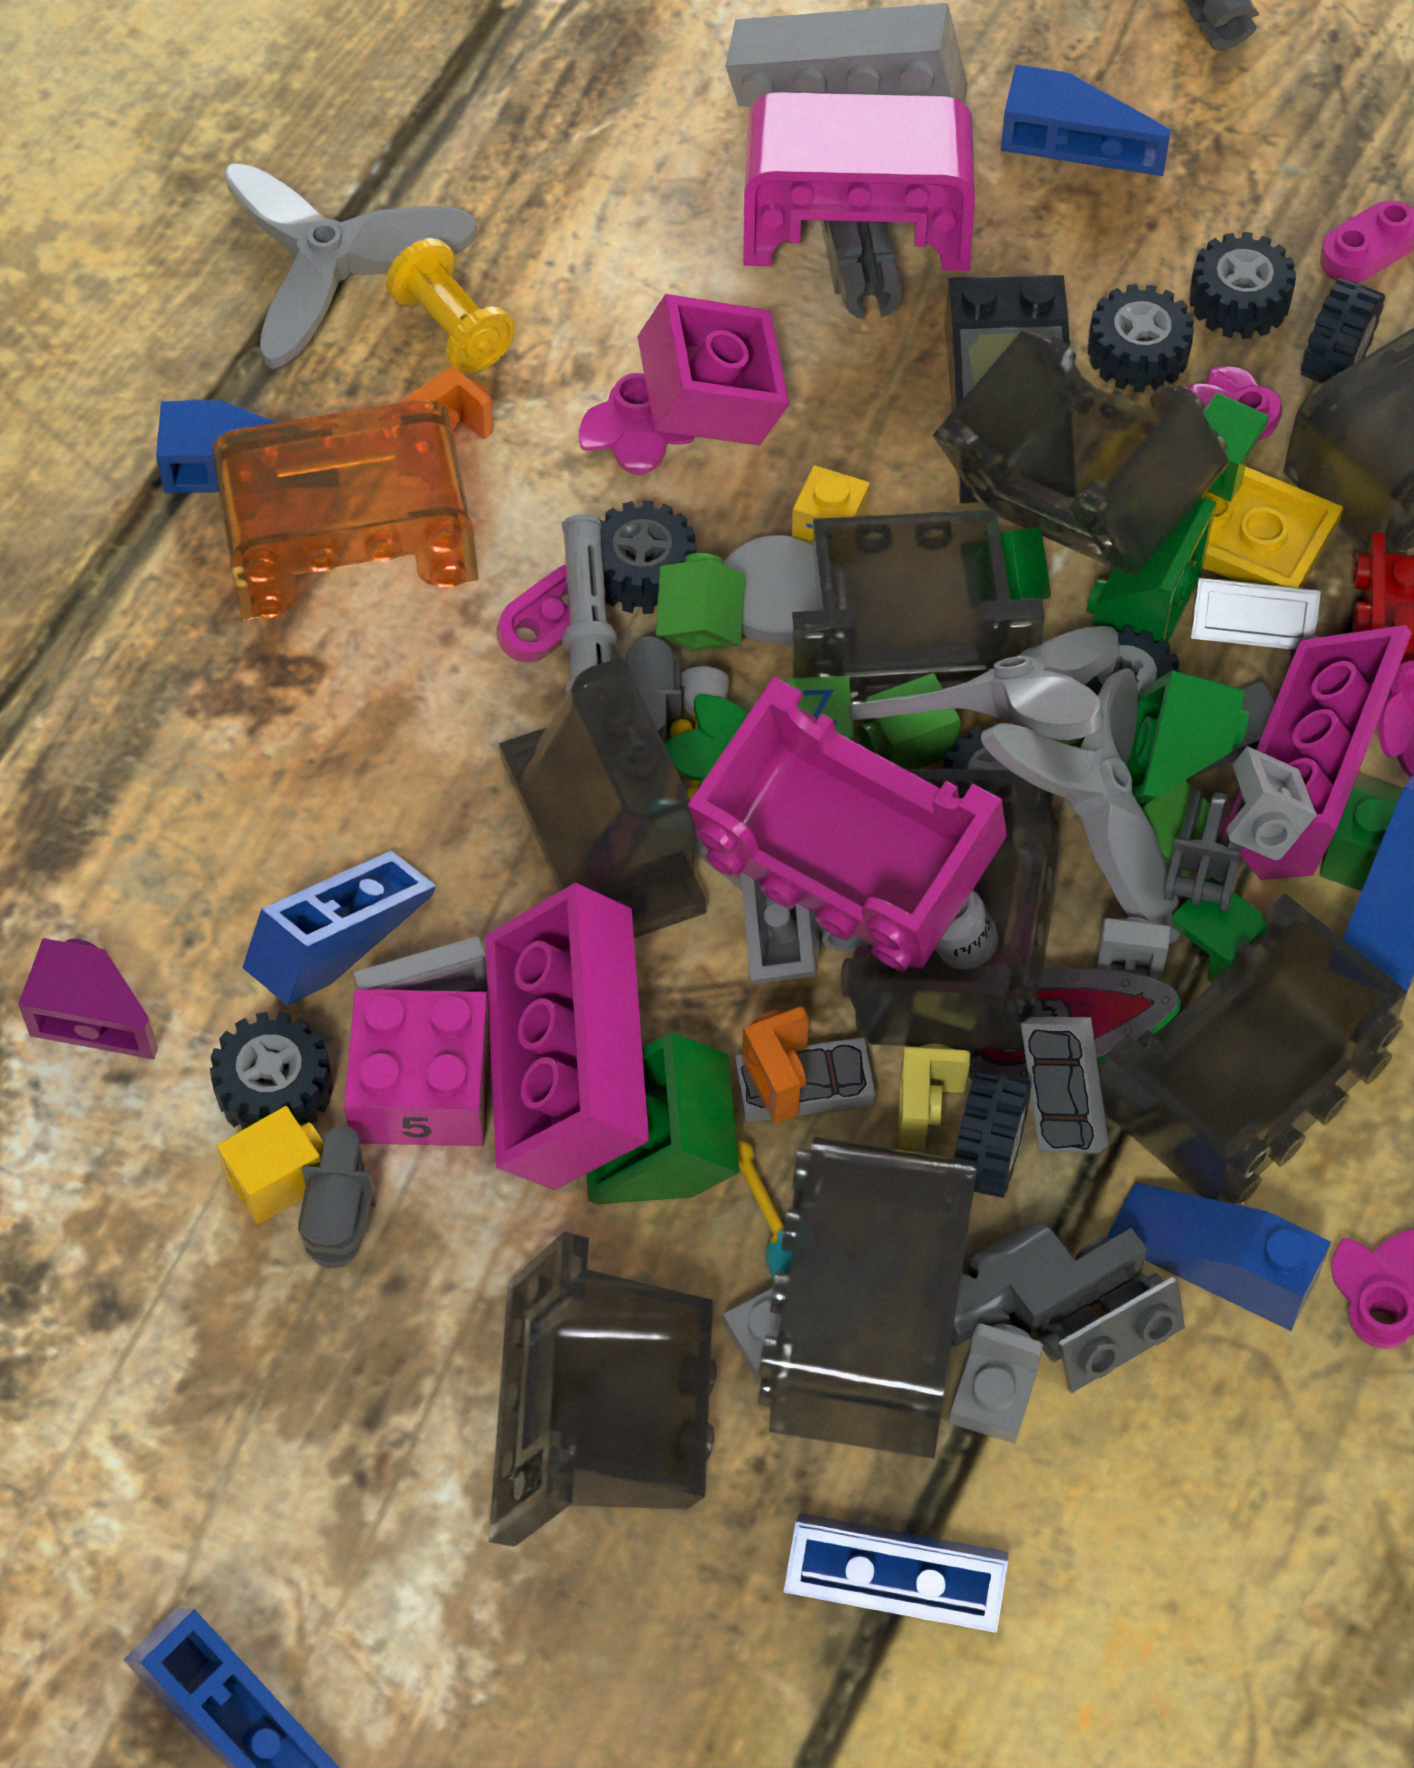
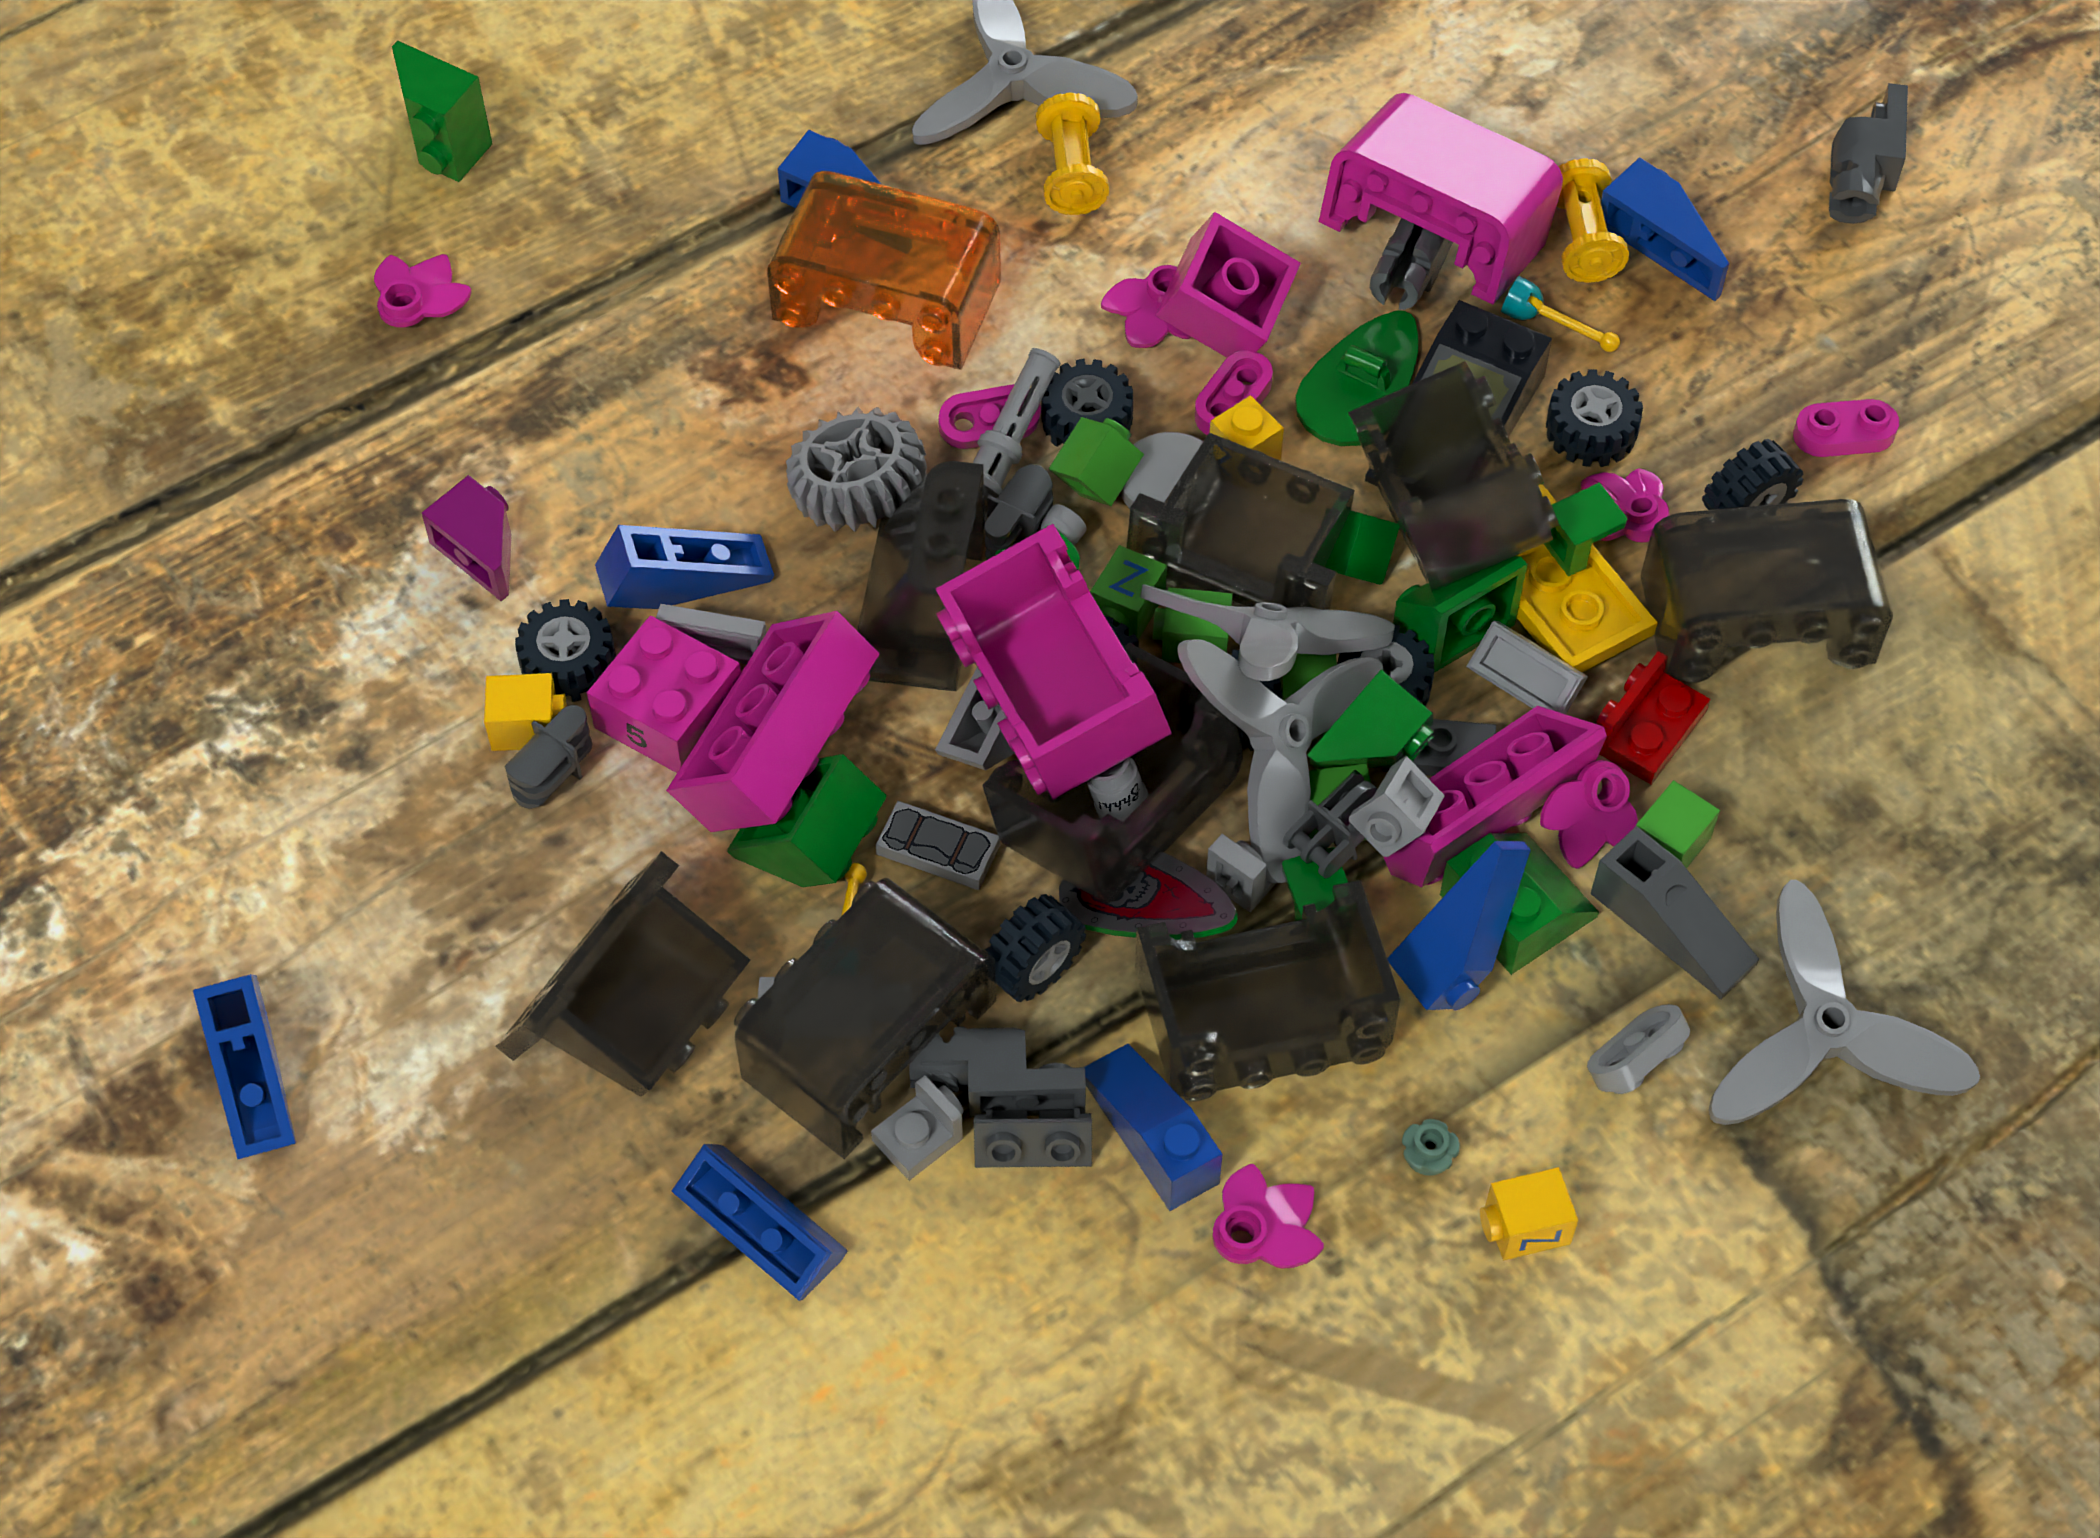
camera: 30 degrees right, 0 degrees up
orange bracket [399,365,493,452] -> none
light grey wedge [725,3,968,107] -> none
orange bracket [742,1007,809,1124] -> none
light yellow bracket [898,1043,970,1150] -> none
tile [1021,1017,1109,1153] -> none
black wheel [1189,232,1296,339] -> none
none -> light grey gear [786,407,927,532]
none -> dark pink plate [1195,350,1273,436]
none -> green shield [1295,310,1418,447]
none -> hinge [1501,276,1620,352]
none -> yellow hose [1557,158,1629,283]

